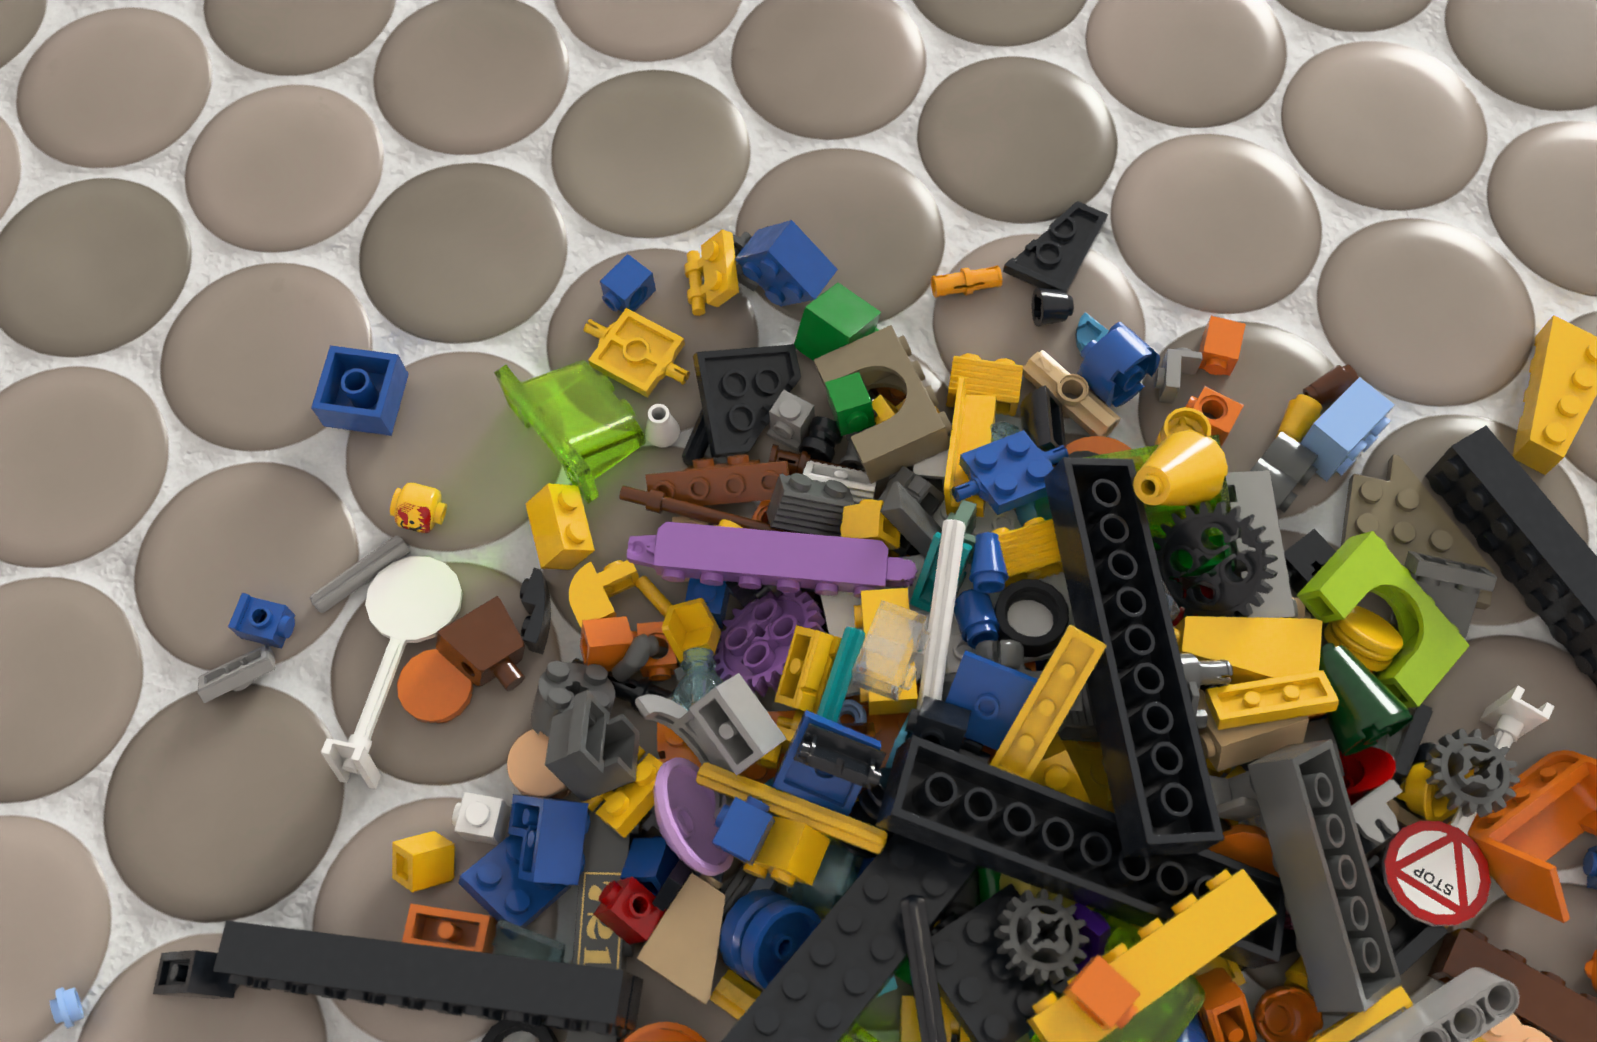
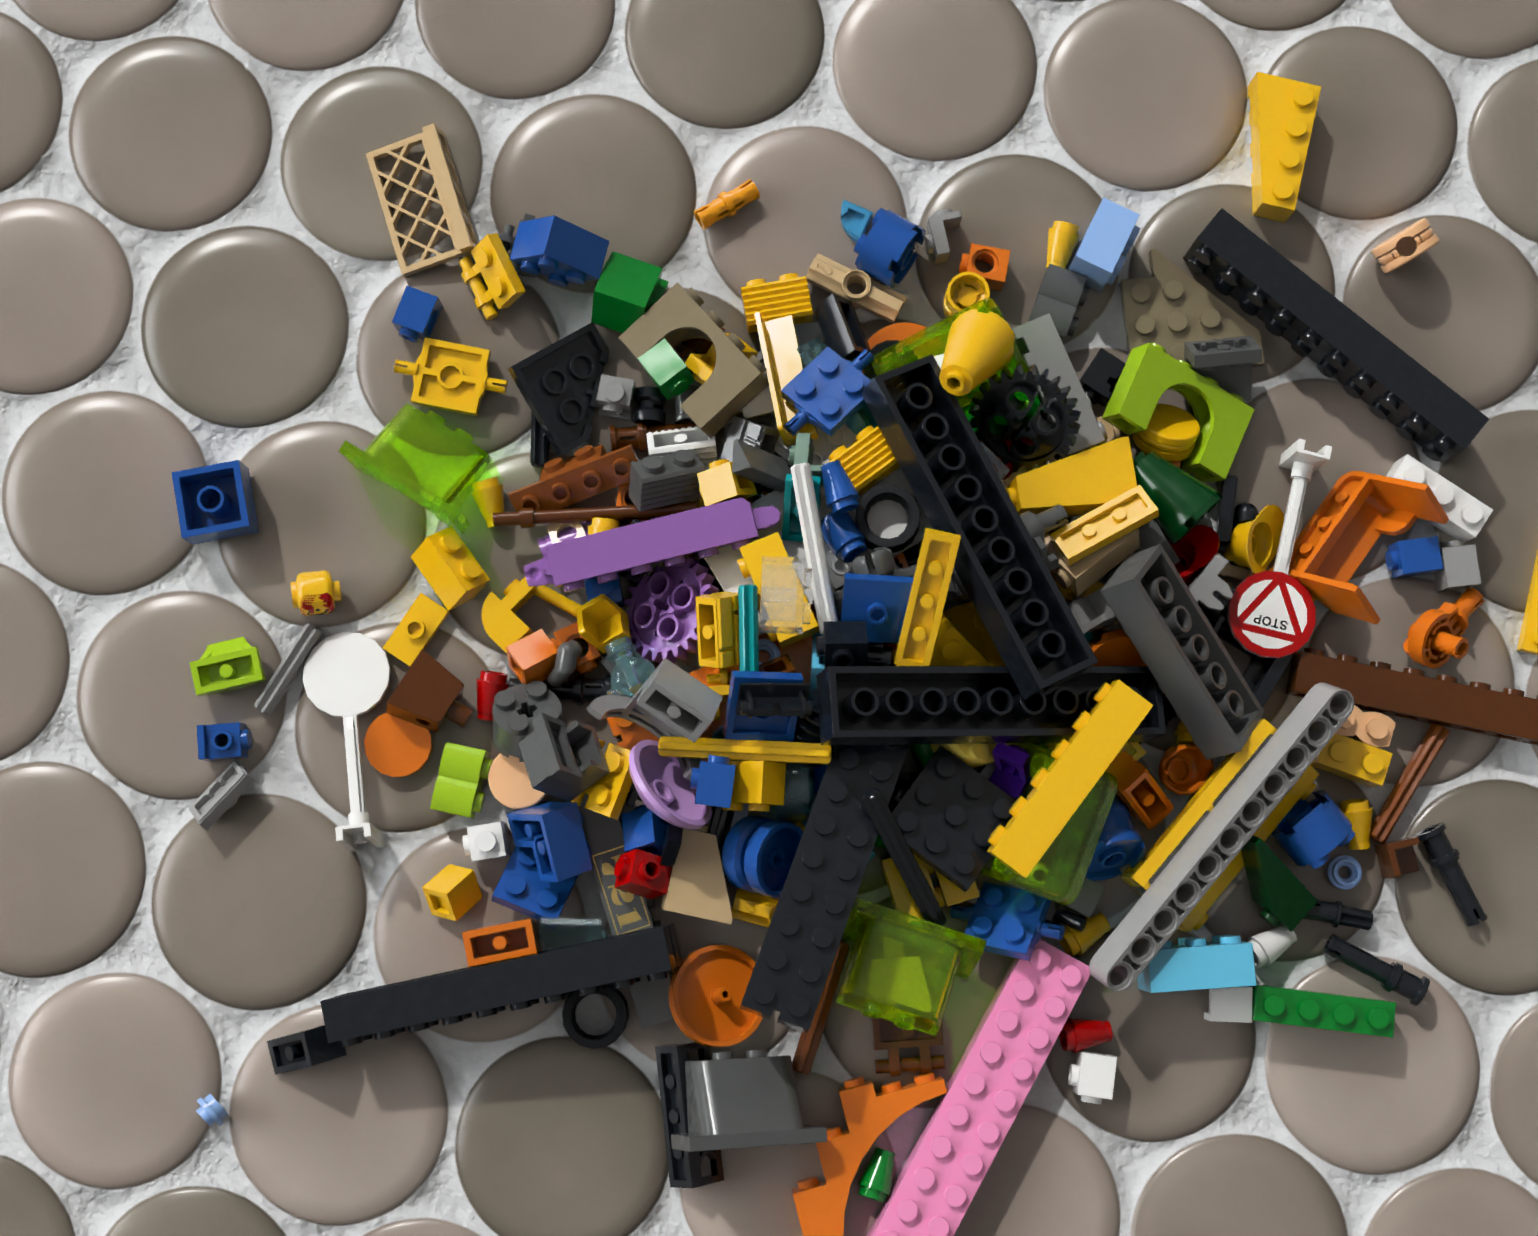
camera: 25 degrees left, 15 degrees up
black slope [520,568,551,654] -> none
white cone [645,404,680,448] -> none
dark grey gear [994,889,1089,986] -> none
black wing [1003,201,1108,293] -> none
black hat [1031,288,1074,326] -> none
orange brick [1063,955,1141,1030] -> none
orange brick [1199,316,1246,376] -> none
reddish brown cone [1303,364,1359,405] -> none
dark grey gear [1424,728,1520,818] -> none
none -> lime slope [189,637,266,696]
none -> tan fence [366,123,478,277]
none -> yellow plate [383,593,450,667]
none -> lime brick [430,742,493,819]
none -> yellow cone [471,477,505,528]
none -> red cone [476,670,509,721]

